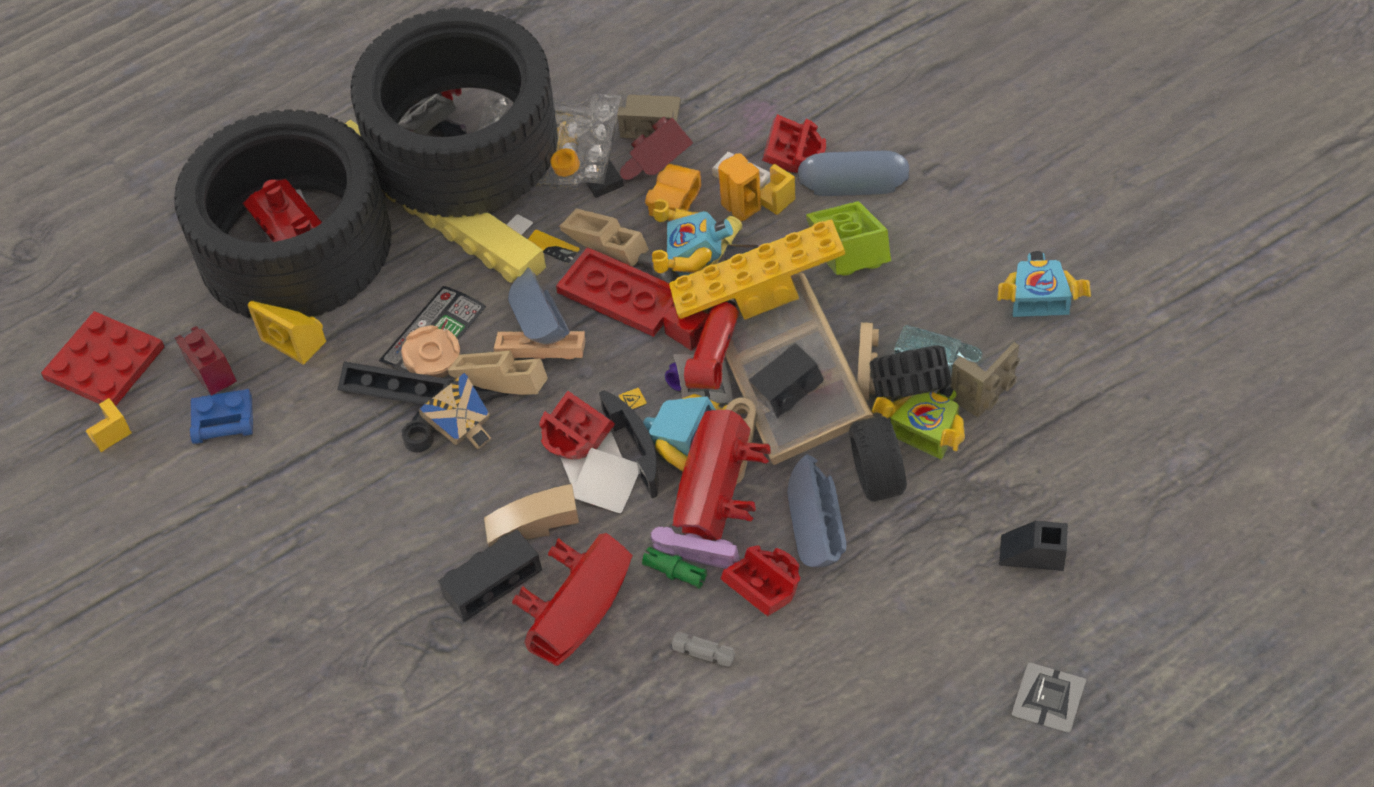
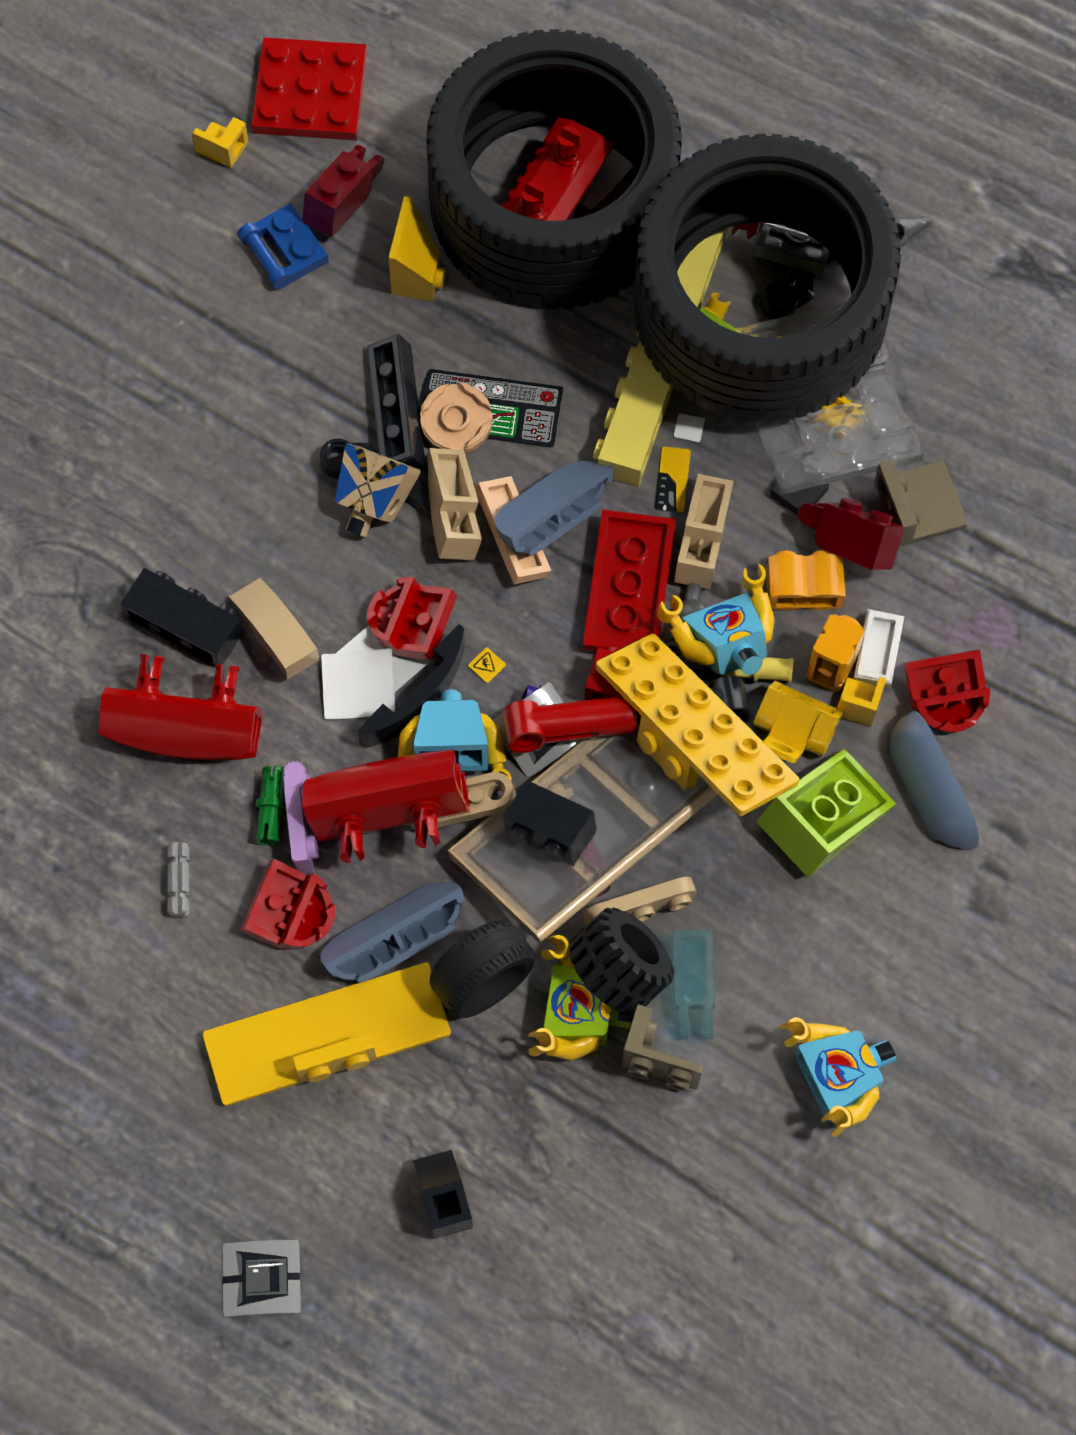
camera: 60 degrees right, 15 degrees up
light orange tile [550,148,580,177] -> none
none -> yellow bracket [203,962,451,1106]
none -> yellow piece [753,681,844,764]

